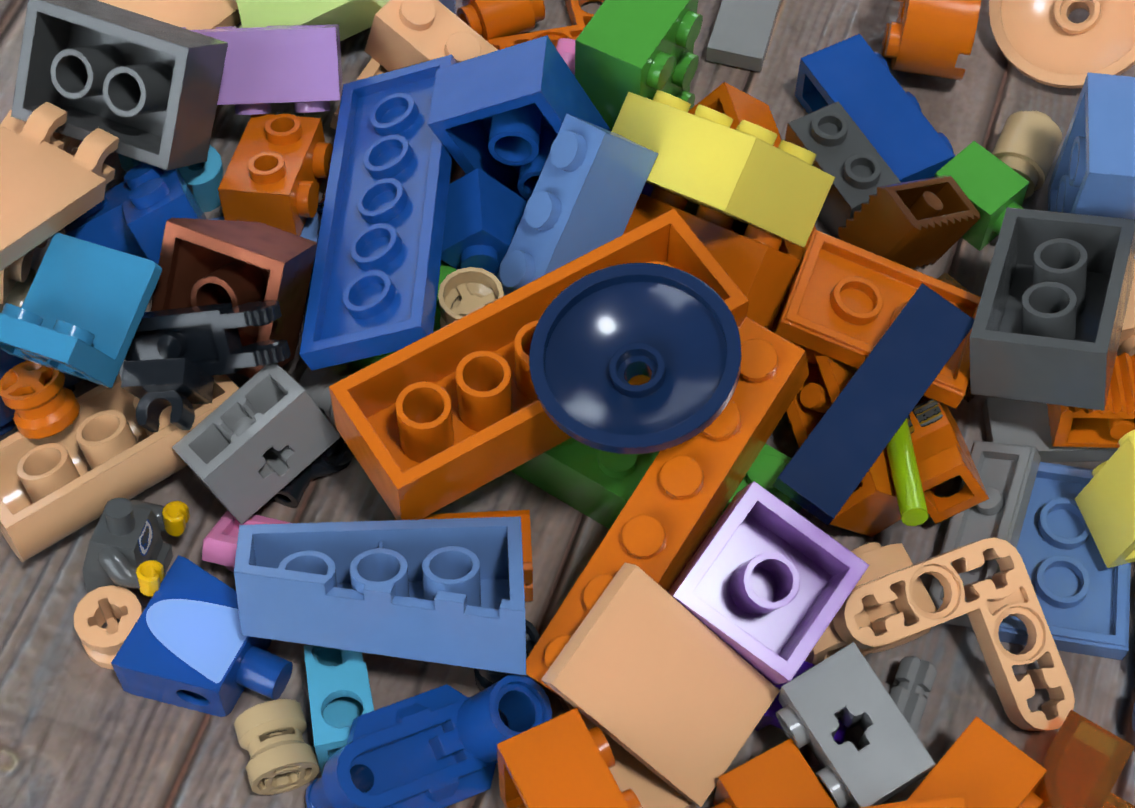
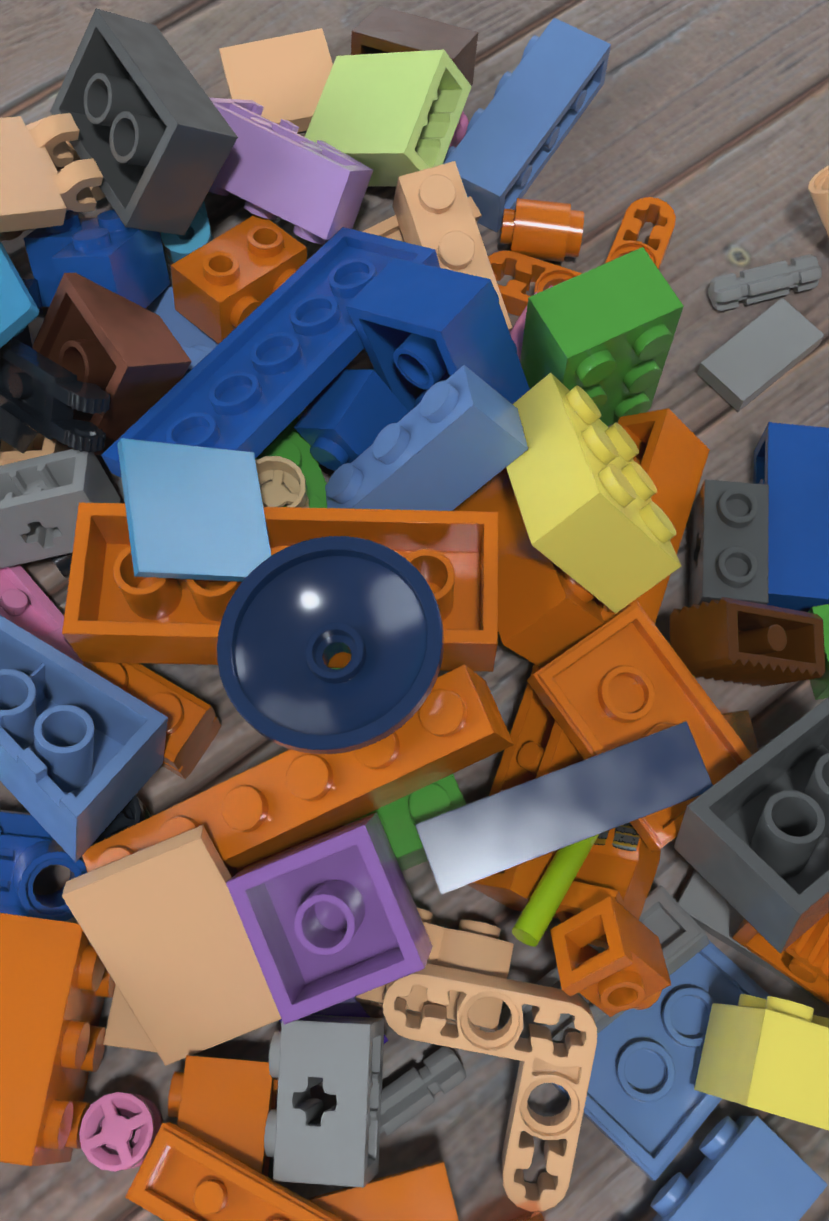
camera: 35 degrees right, 10 degrees up
none -> dark azure piece [117,438,272,582]
none -> orange brick [550,896,671,1017]

